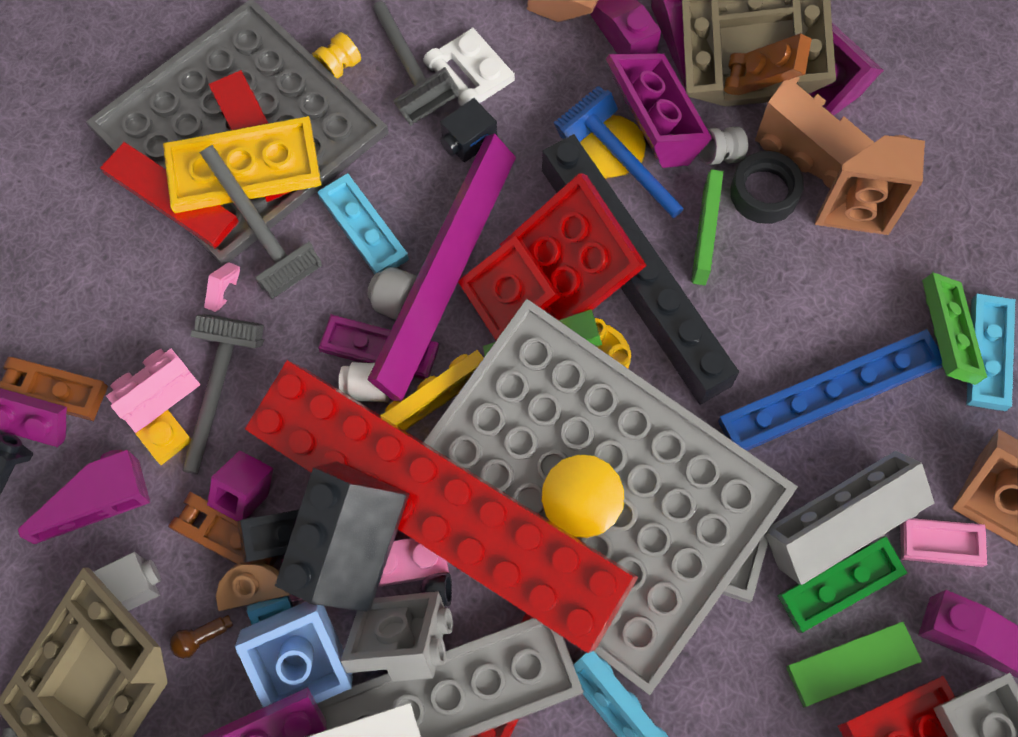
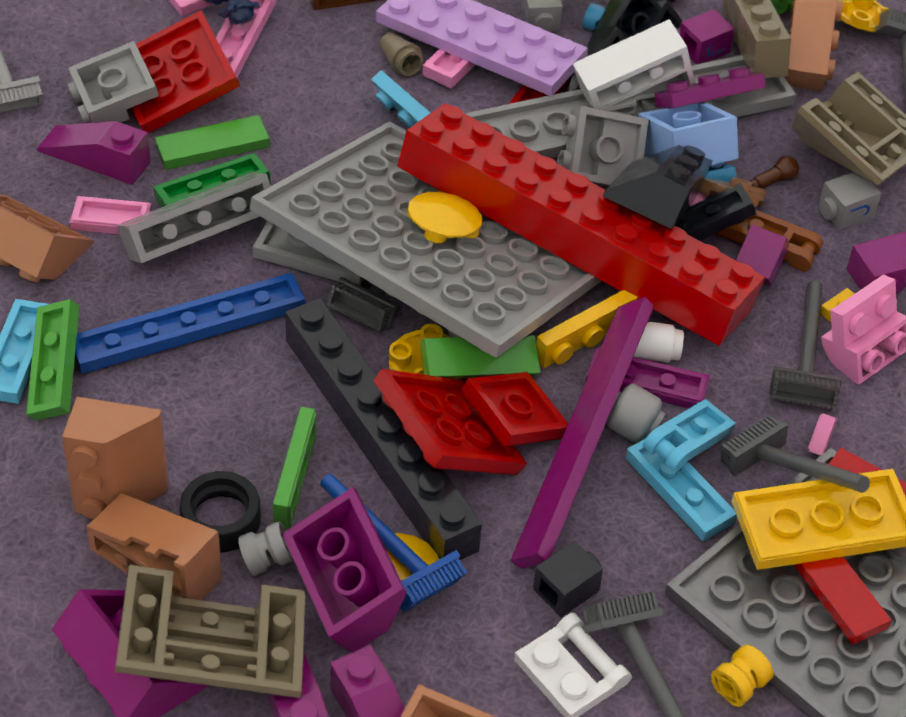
camera: 175 degrees right, 20 degrees down
dark orange plate [724,33,812,95] -> none
none -> medium azure plate [643,399,736,472]

